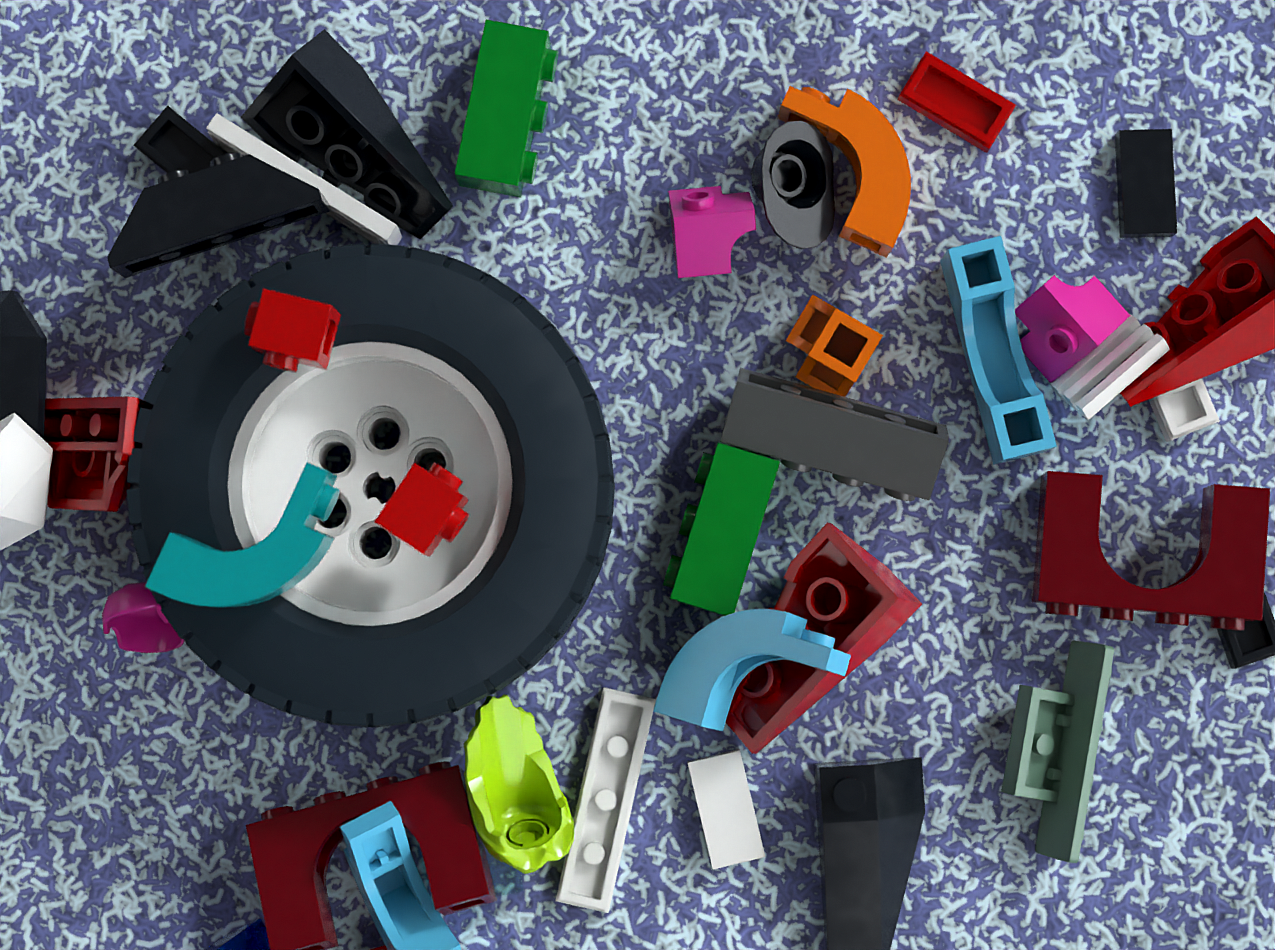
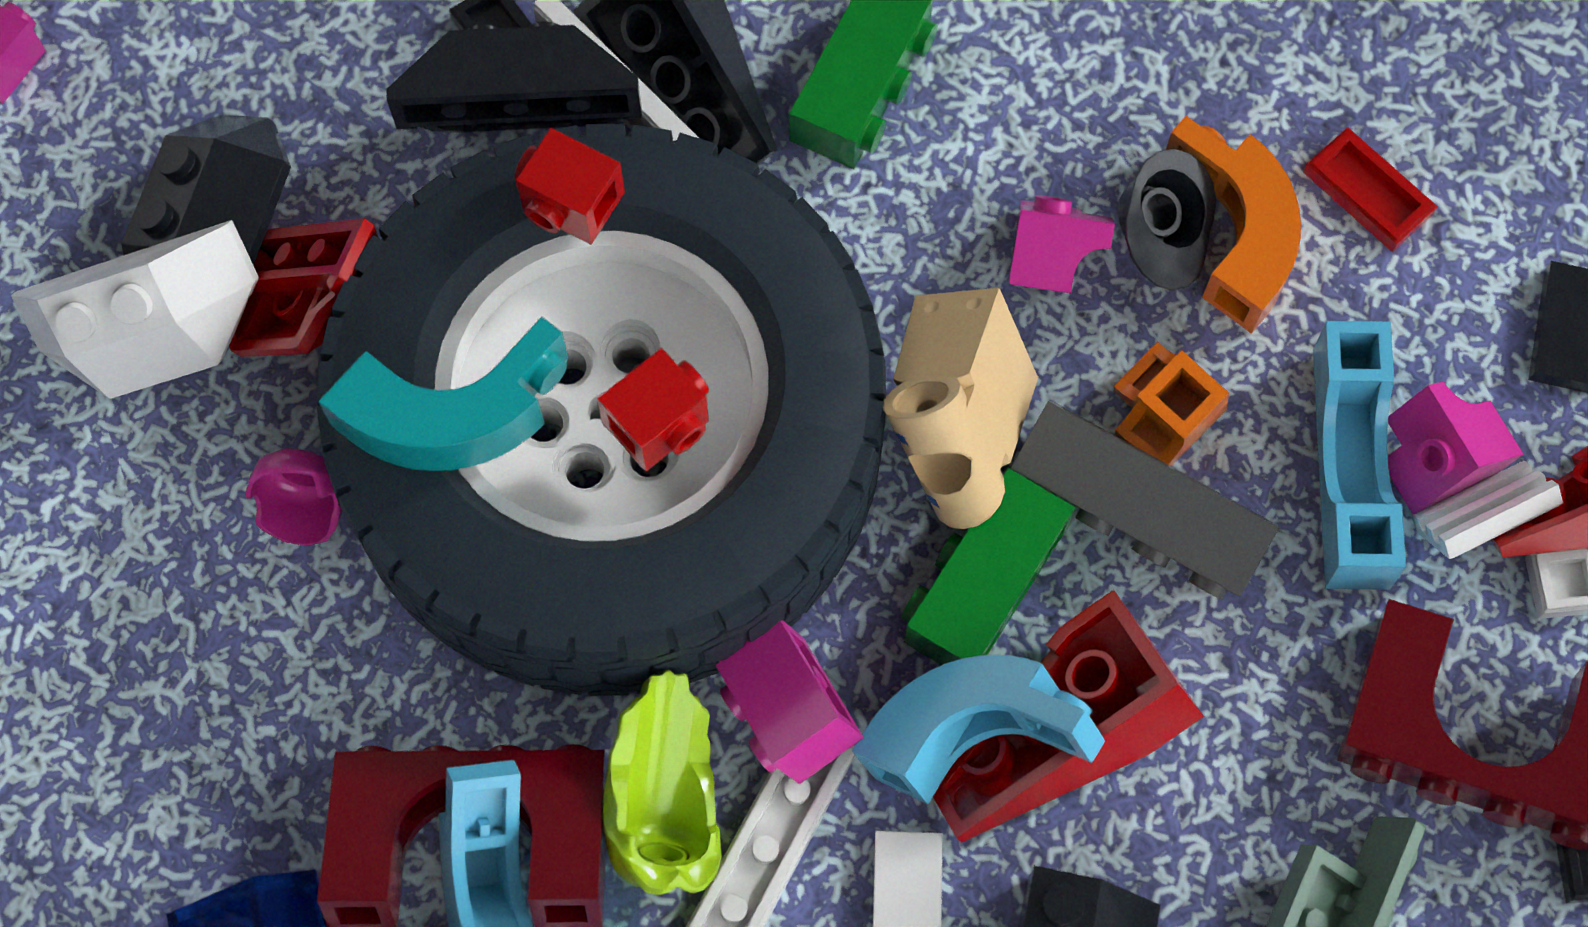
camera: 15 degrees right, 15 degrees down
none -> dark pink brick [715,620,864,784]
none -> tan piece [883,288,1038,529]

